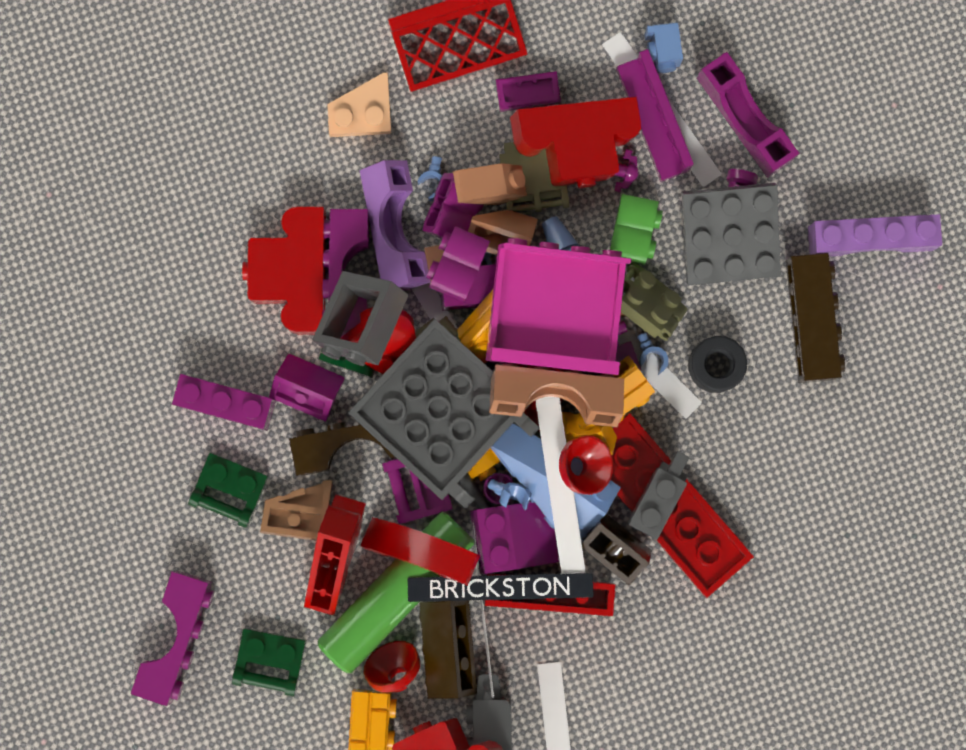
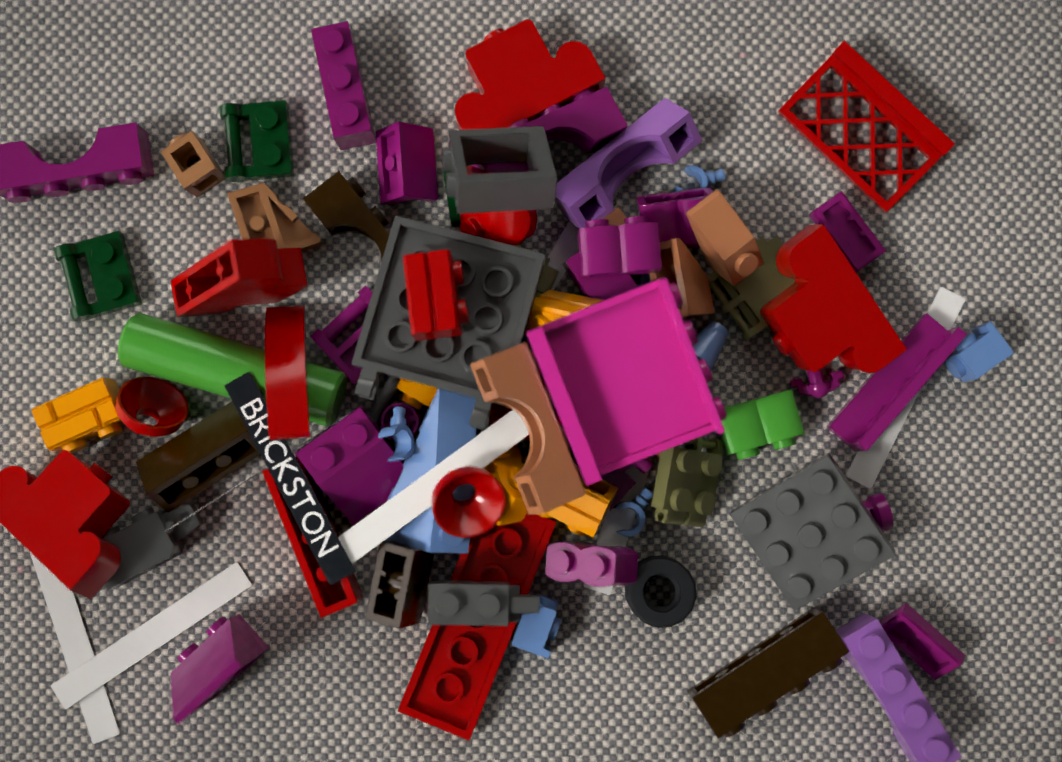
camera: 70 degrees right, 0 degrees up
light nougat wing [327,73,391,137] -> none
magenta arch [696,52,800,178] -> none
none -> medium nougat brick [160,131,225,197]
none -> magenta slope [170,614,269,725]
none -> red brick [403,249,469,341]
none -> medium blue brick [512,594,561,659]
none -> magenta brick [545,542,638,587]
none -> magenta plate [879,603,965,680]

